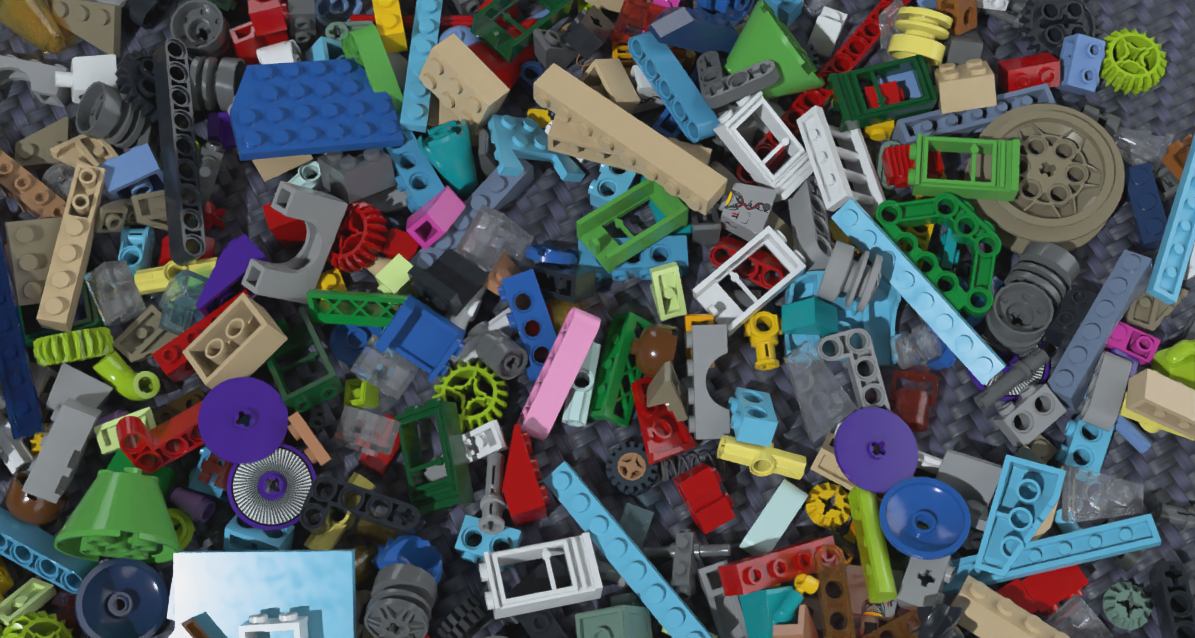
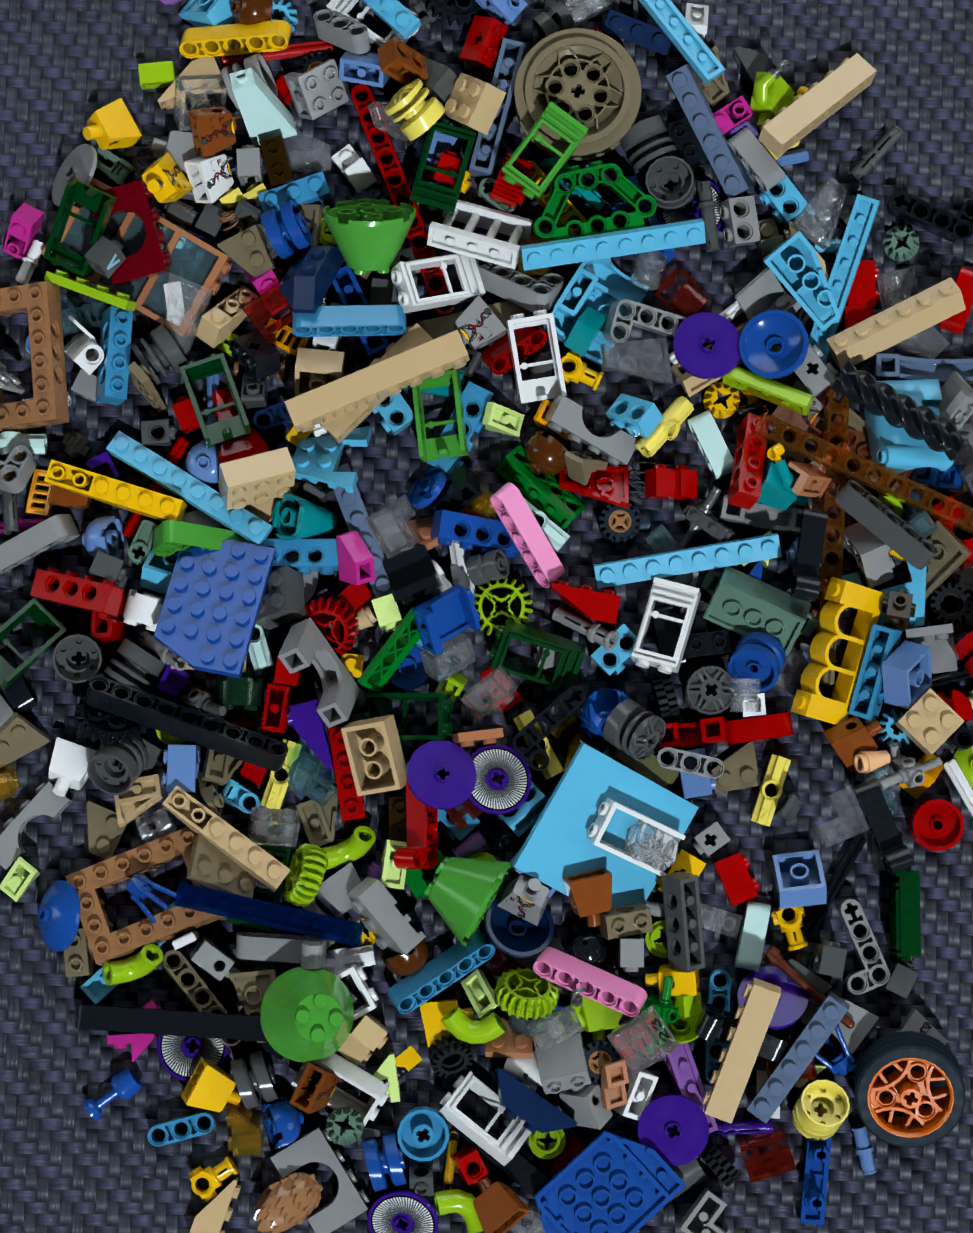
camera: 65 degrees left, 15 degrees up
white slope [462,419,508,464] -> none
dark grey beam [697,51,780,108] -> none
light grey wheel [816,241,883,312] -> none
none -> clear green brick [215,676,263,711]
none -> red brick [260,684,292,734]
none -> light grey torso [497,875,550,926]

